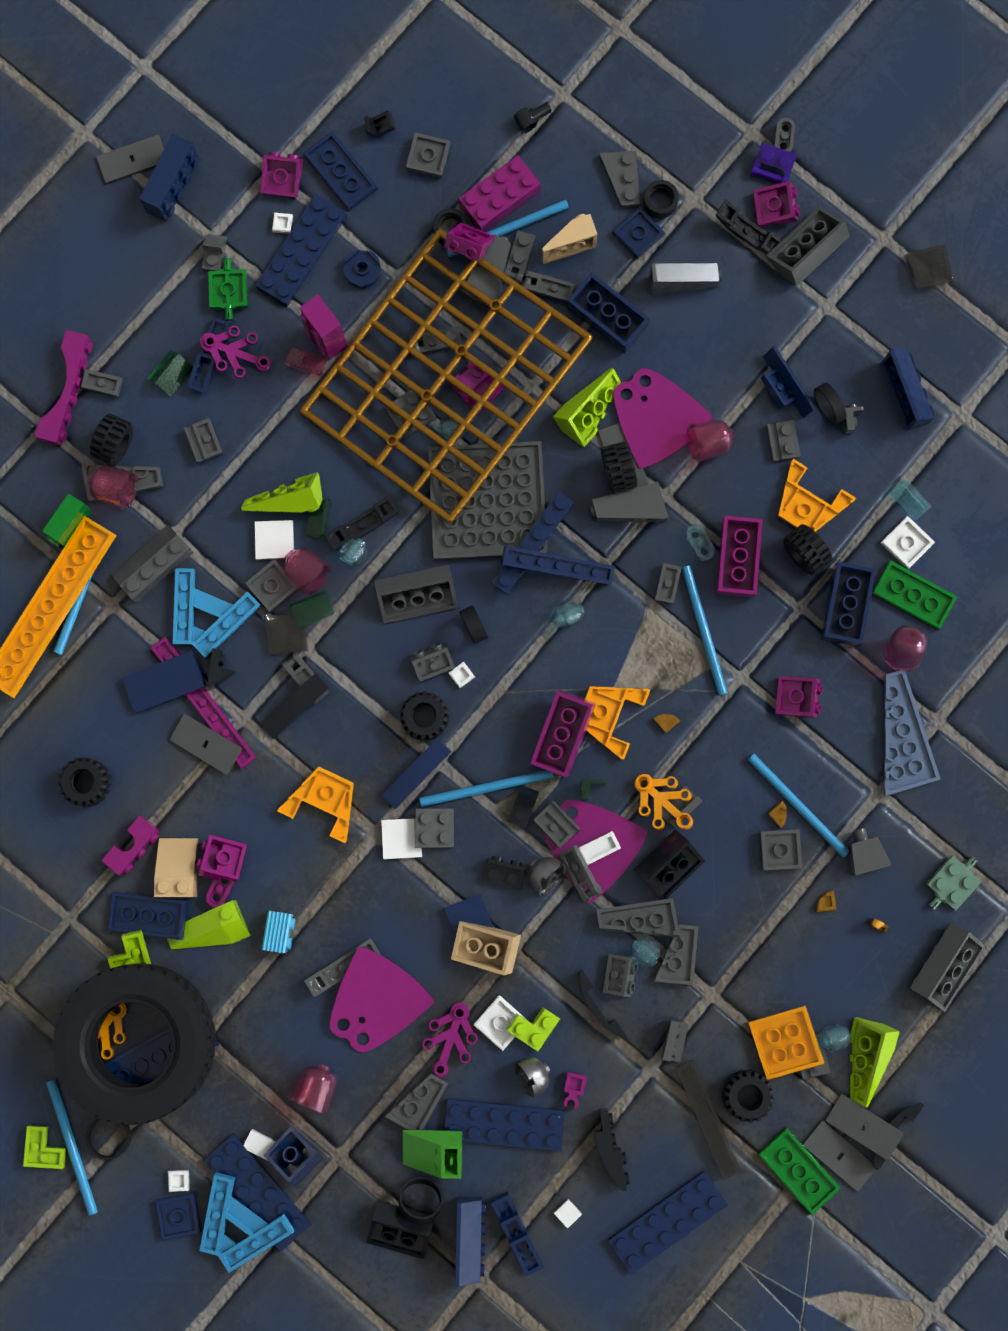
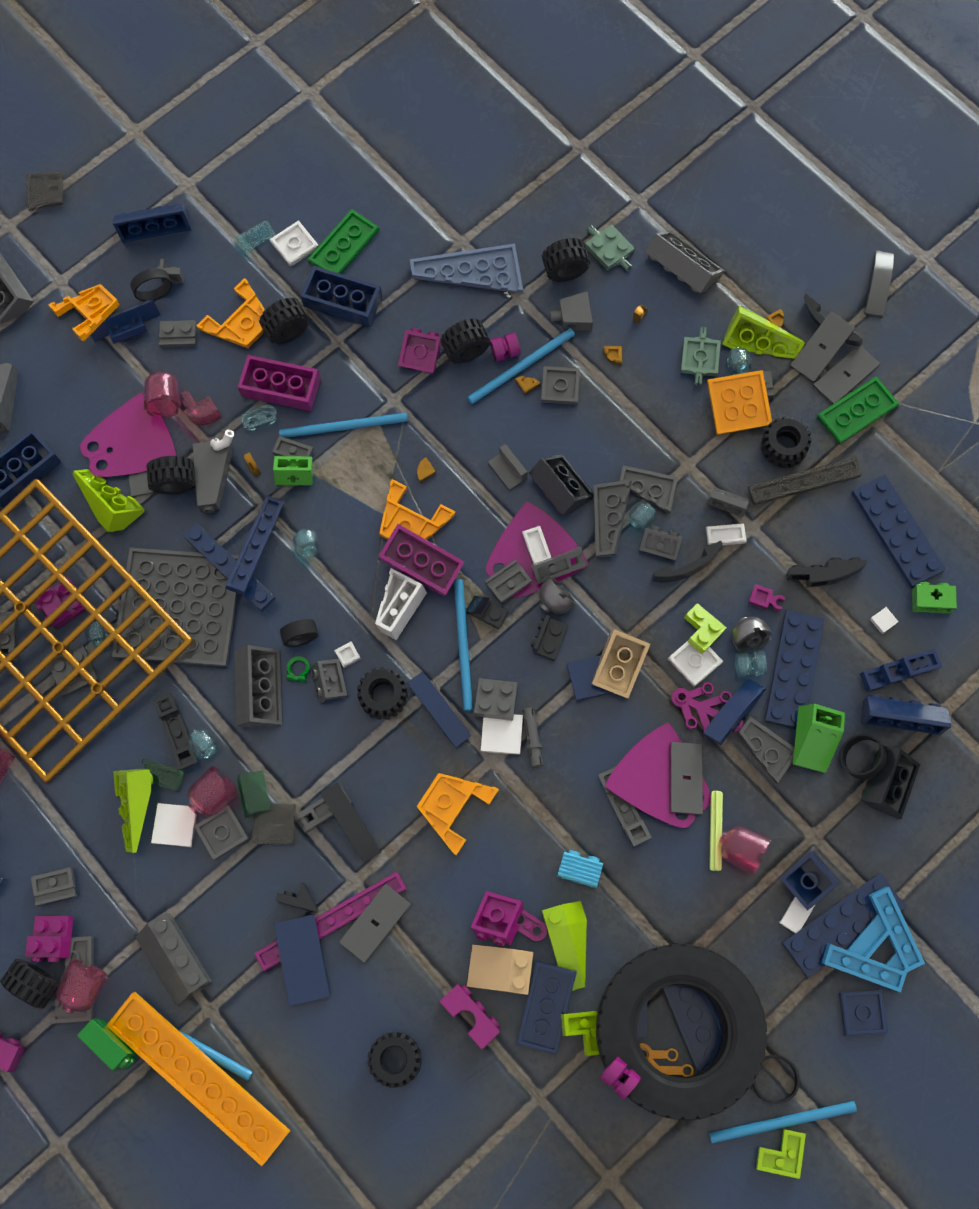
camera: 80 degrees left, 10 degrees down
white tile [168,1169,190,1192] -> none
dark azure plate [173,568,261,658] -> none
clear green panel [581,779,606,801] -> none
light orange plant [635,774,693,830] -> none
clear pink cylinder [885,625,927,671] -> none
none -> magenta plate [25,916,74,962]
none -> light orange wing [48,284,120,342]
none -> clear pink brick [181,390,222,426]
none -> white arm [210,430,234,451]
none -> pearl gold tile [244,452,261,477]
none -> bright green brick [273,456,313,486]
none -> green piece [286,656,310,683]
none -> white wedge [375,568,427,640]
none -> black tyre [440,318,491,364]
none -> magenta wheel [490,332,521,362]
none -> dark grey pin [522,707,544,768]
none -> black tyre [541,238,591,282]
none -> magenta wheel [599,1056,641,1100]
none -> dark grey piece [670,742,703,815]
none -> sand green plate [681,327,721,386]
none -> dark blue slope [704,679,766,745]
none -> white tile [706,524,746,546]
none -> yellowish green axle [709,791,723,871]
none -> clear light blue wheel [734,650,767,678]
none -> pearl gold tile [765,309,784,328]
none -> dark grey slope [864,250,894,318]
none -> bright green brick [912,582,957,614]

